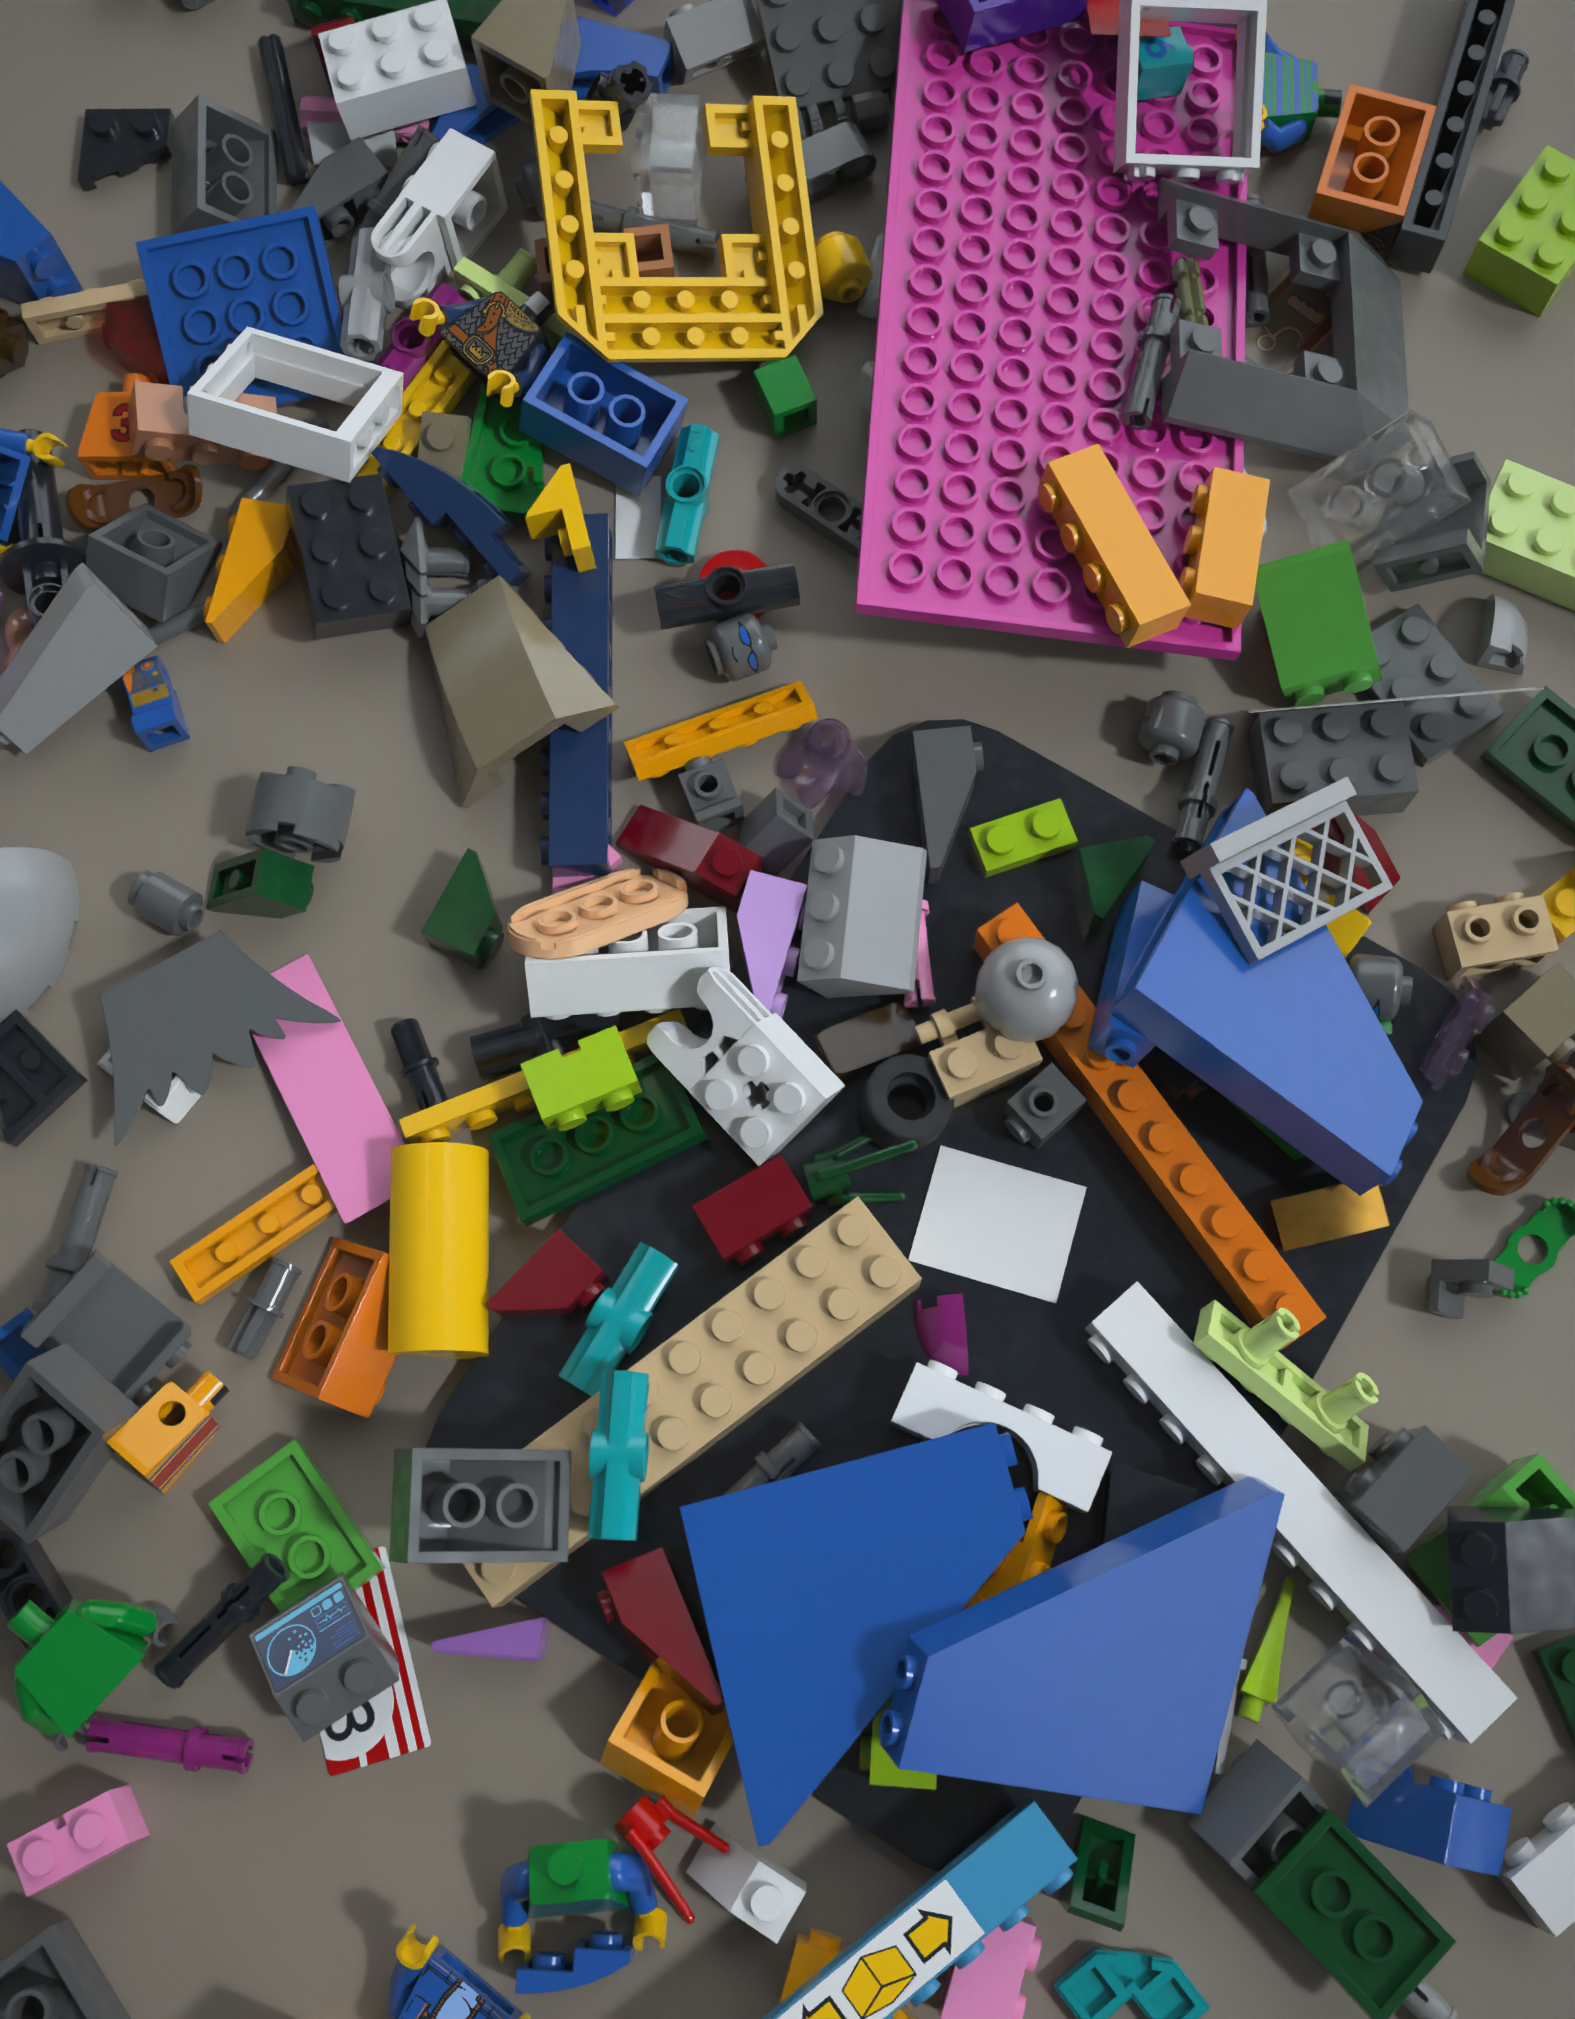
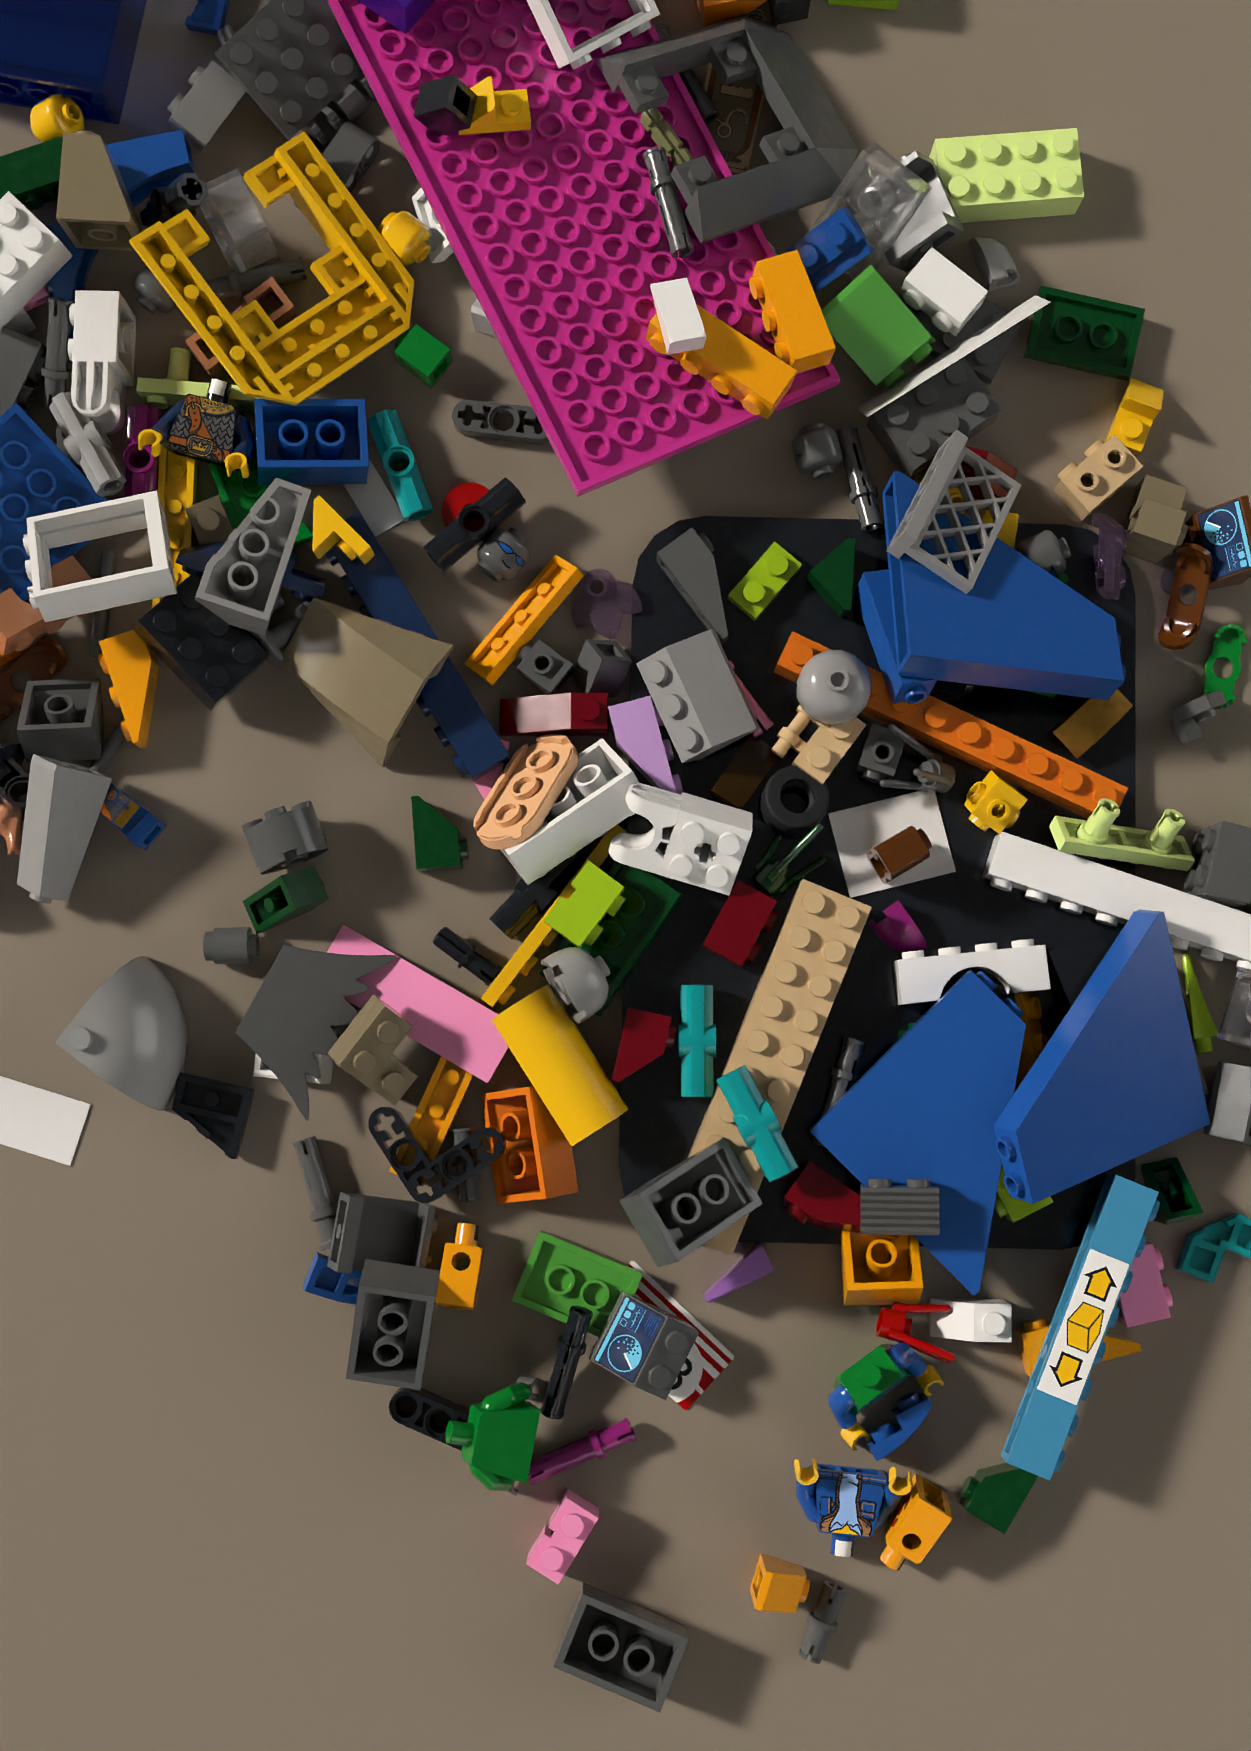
camera: 35 degrees left, 10 degrees up
none -> light grey wedge [195,478,311,636]
none -> dark tan brick [328,994,418,1106]
none -> black beam [368,1107,506,1203]
none -> black brick [414,74,477,137]
none -> yellow slope [458,76,531,135]
none -> light grey cylinder [541,947,610,1024]
none -> white slope [650,278,707,355]
none -> blue plate [786,205,875,293]
none -> dark grey brick [860,1177,940,1235]
none -> reddish brown brick [867,826,932,884]
none -> dark grey plant [880,723,956,793]
none -> white brick [900,247,988,337]
none -> yellow brick [964,770,1028,834]

